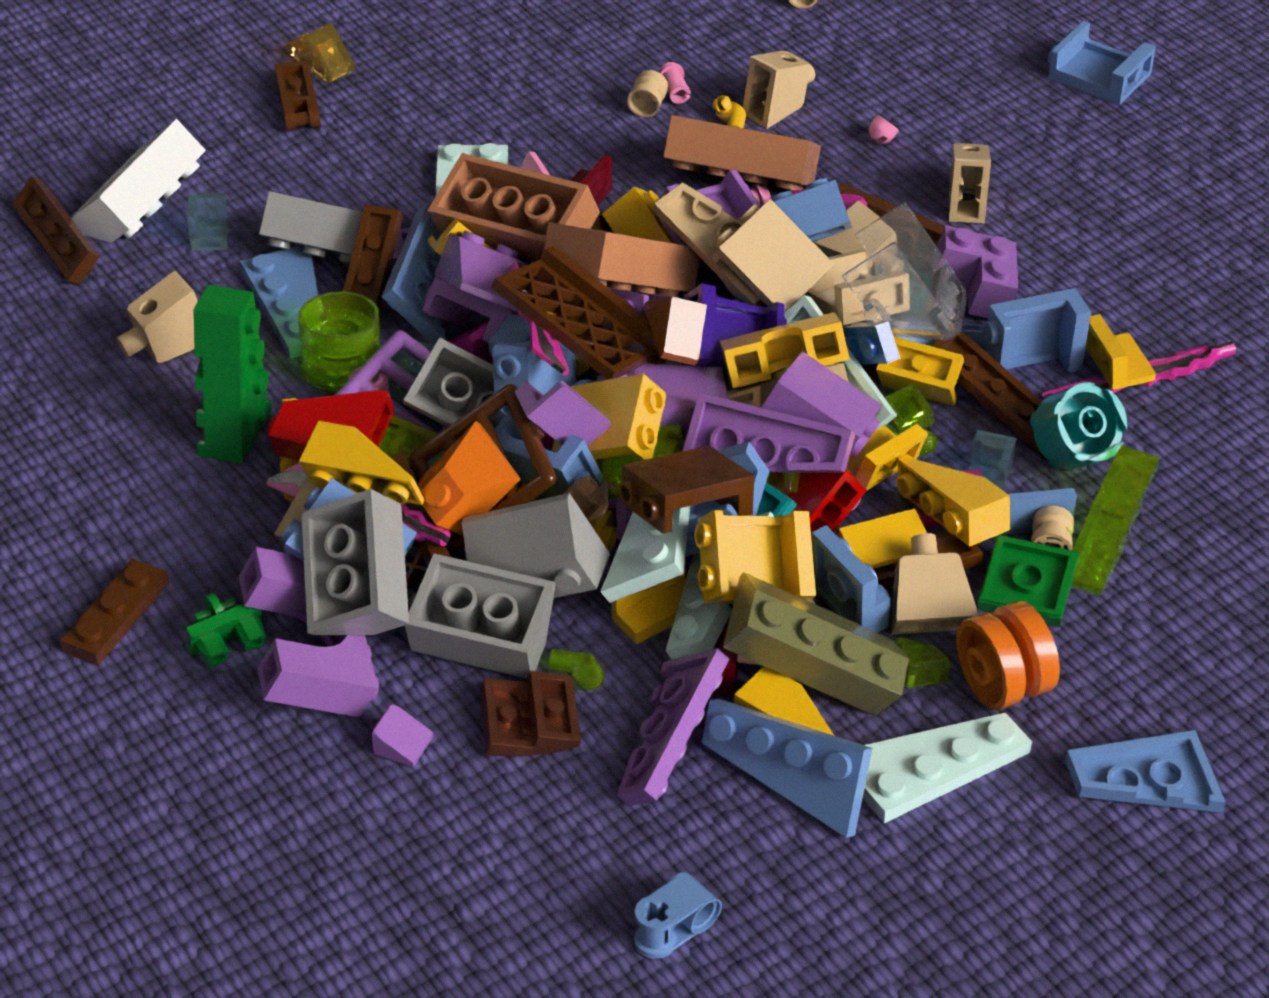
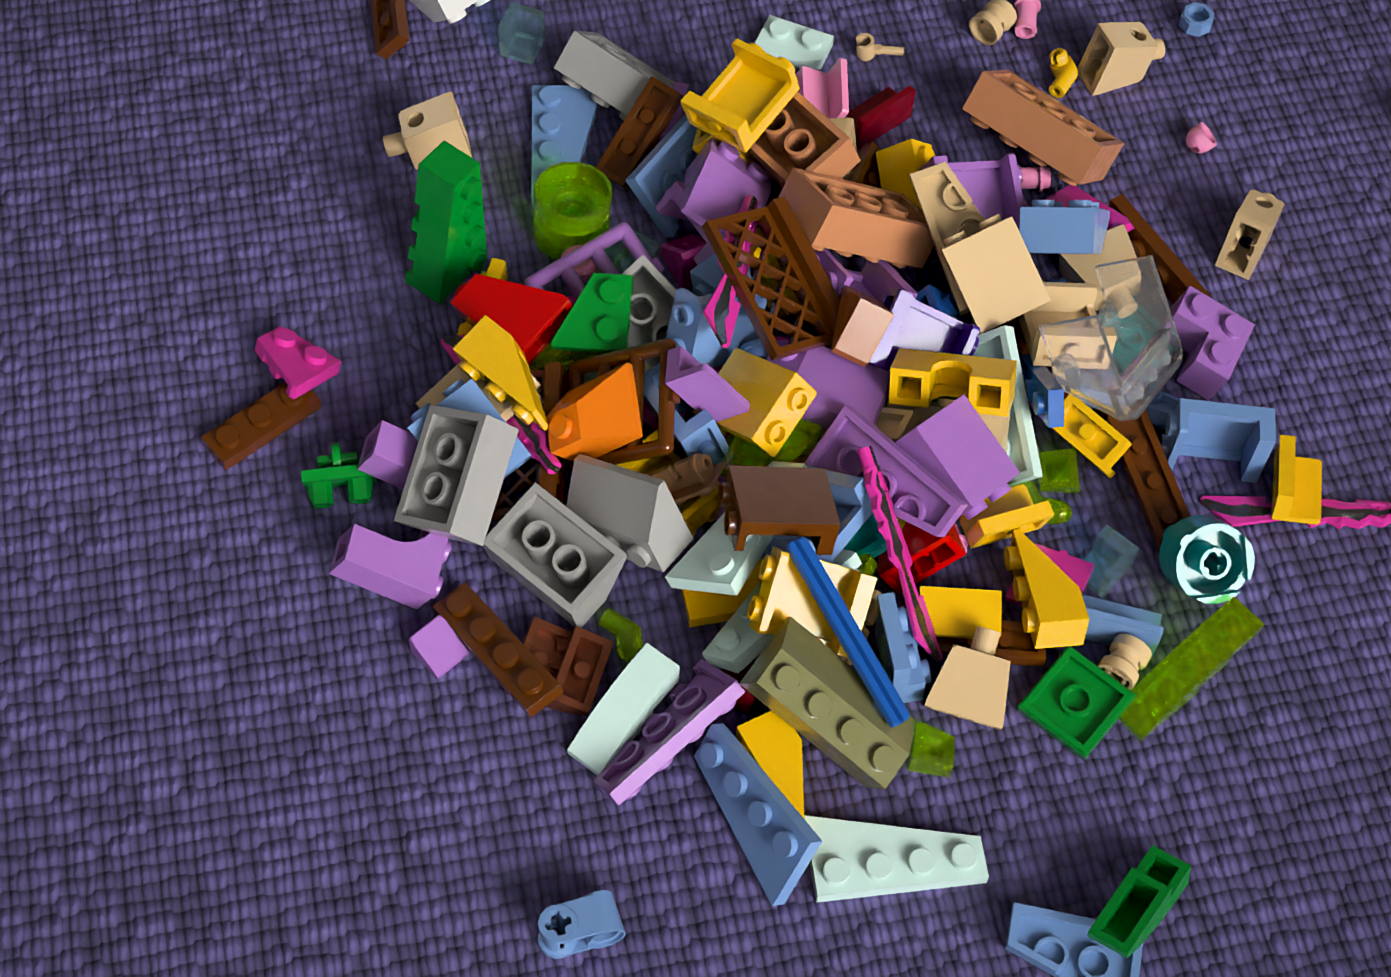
camera: 20 degrees right, 15 degrees up
orange wheel [956,601,1060,710] -> none
none -> dark pink wing [254,326,341,399]
none -> reddish brown plate [433,582,564,718]
none -> green wing [551,273,634,353]
none -> light aqua slope [567,643,680,776]
none -> yellow panel [680,38,800,153]
none -> blue axle [786,536,910,727]
none -> tan hand [856,33,904,61]
none -> dark pink sword [857,446,943,662]
none -> green slope [1087,845,1191,958]
none -> medium blue tile [1179,2,1215,37]

